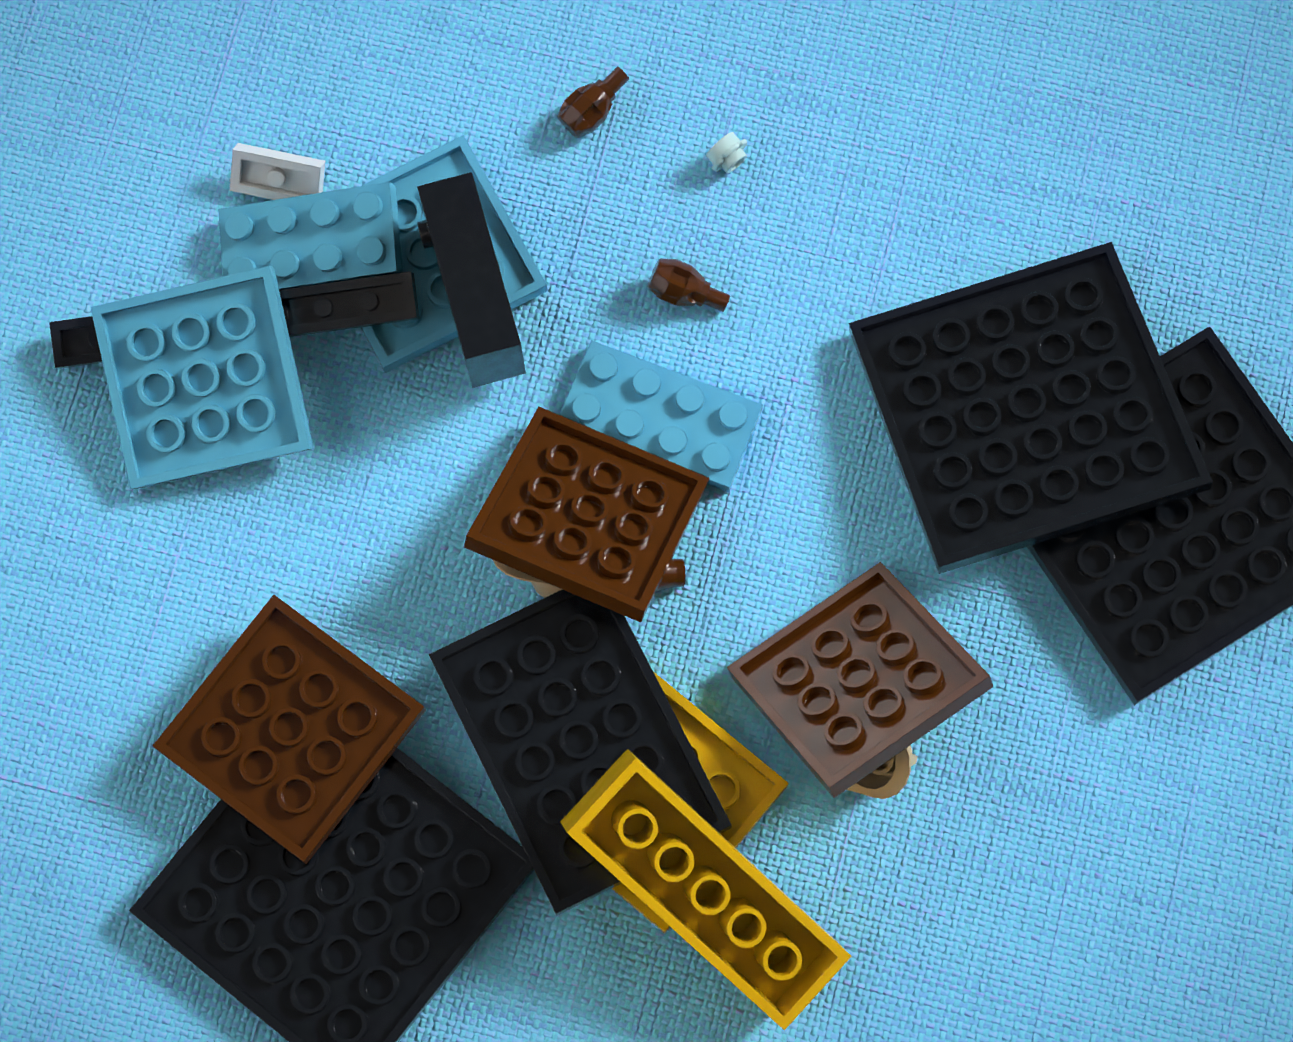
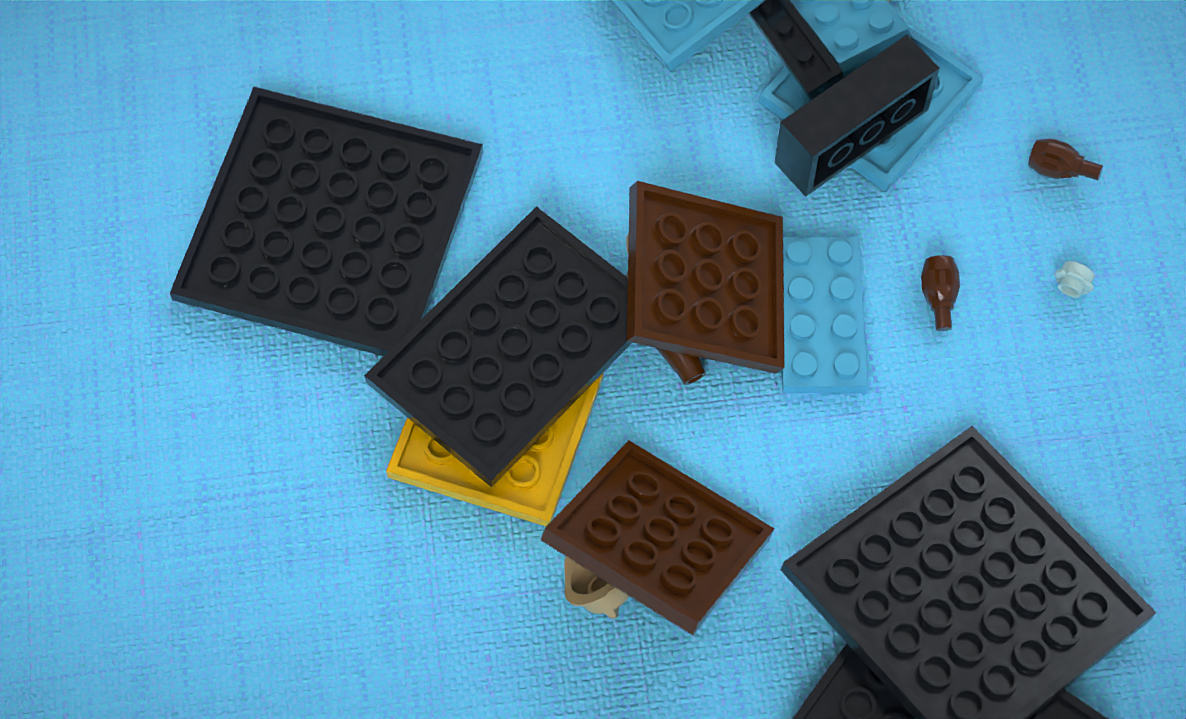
camera: 65 degrees right, 10 degrees down
reddish brown plate [153,595,426,864] -> none
yellow brick [560,749,852,1030] -> none

